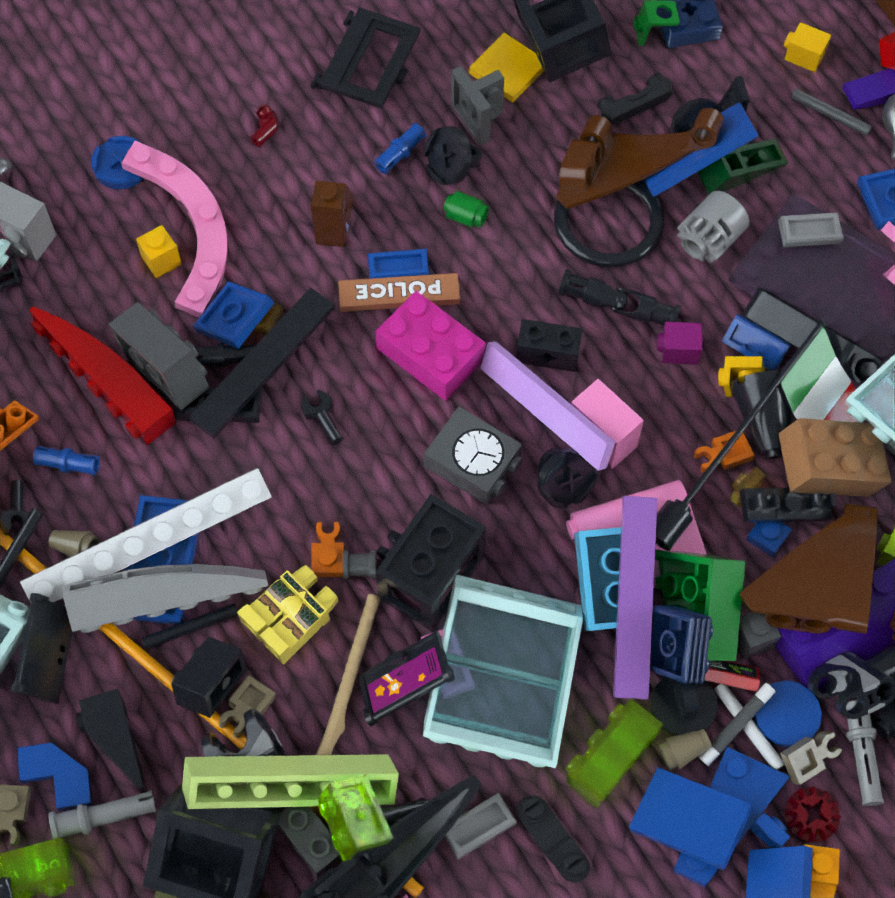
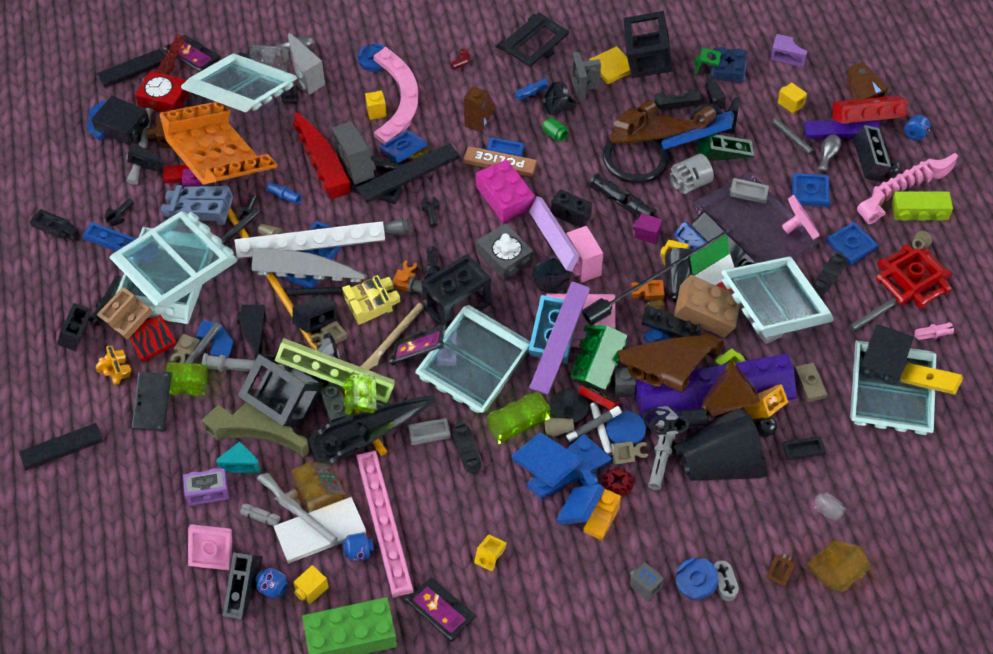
camera: 20 degrees right, 10 degrees down
black door [11,593,72,704] -> none
dark blue brick [650,605,714,684] -> none
none -> dark grey bar [180,323,222,372]
none -> dark grey cone [383,218,410,236]
none -> black pin [424,246,441,280]
none -> white piece [495,234,518,255]
none -> black slope [705,73,726,109]

